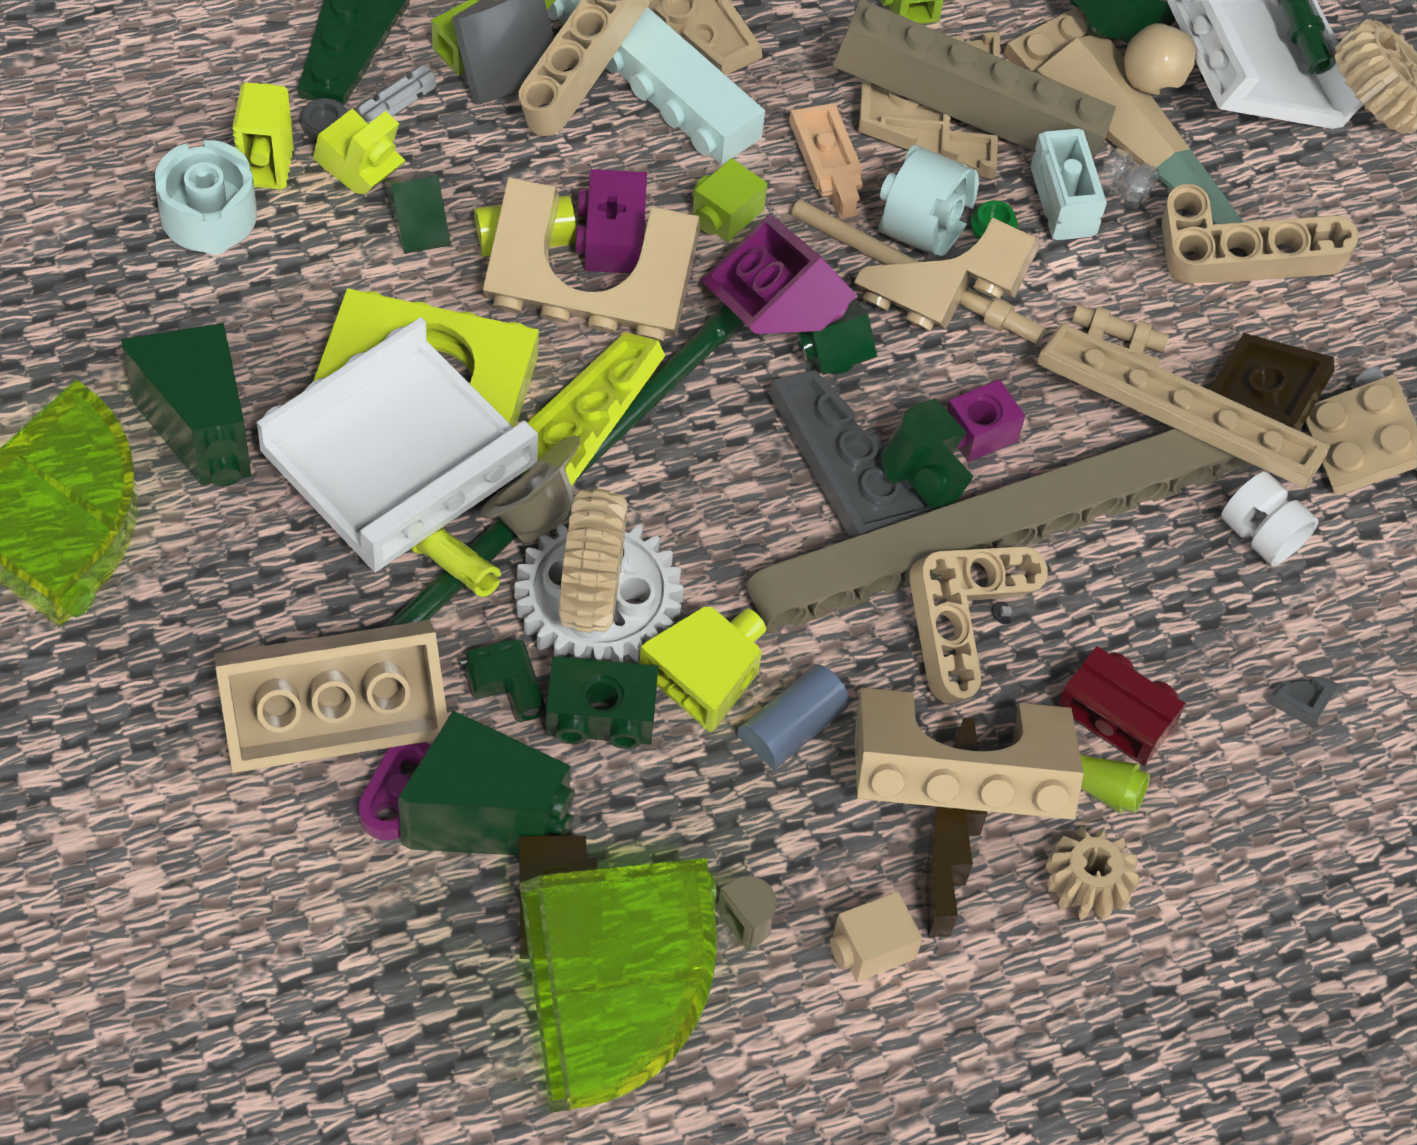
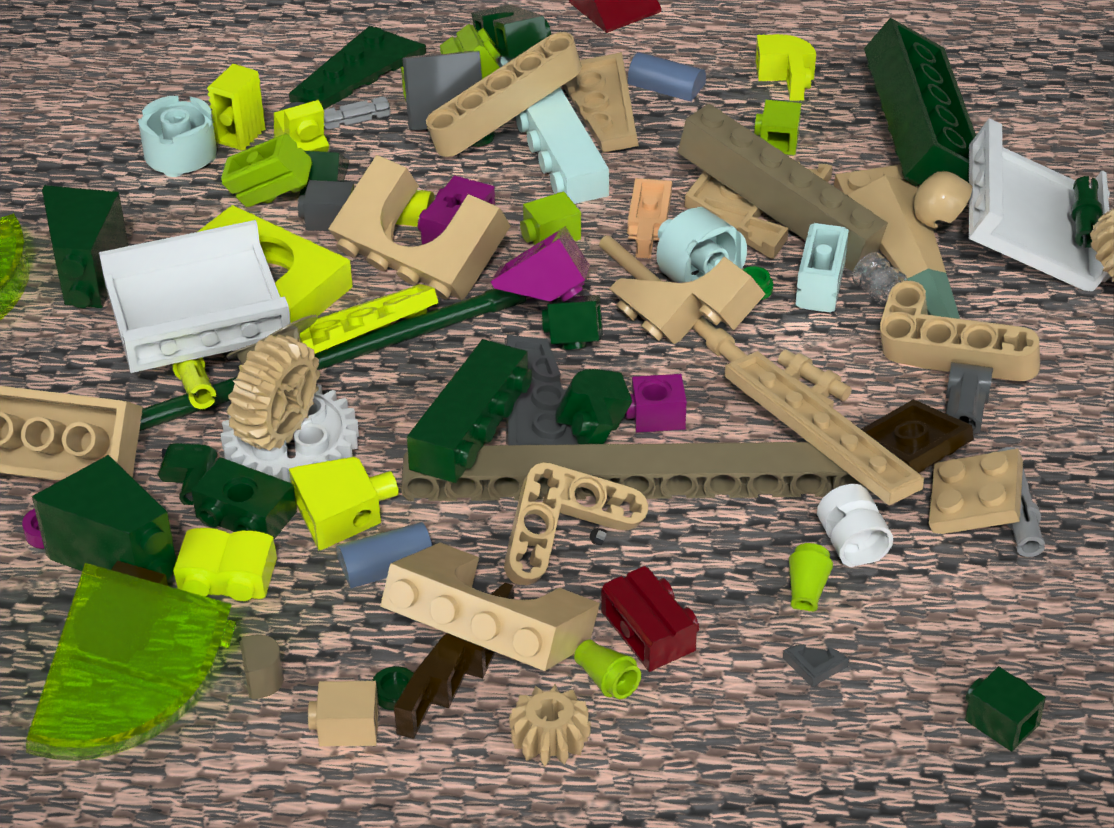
camera: 30 degrees right, 15 degrees down
none -> neon yellow brick [173,528,277,601]
none -> lime brick [221,133,312,207]
none -> dark grey brick [298,180,354,232]
none -> dark green tile [372,666,414,710]
none -> dark green brick [407,339,532,483]
none -> lime cone [789,543,833,612]
none -> dark grey piece [946,362,993,434]

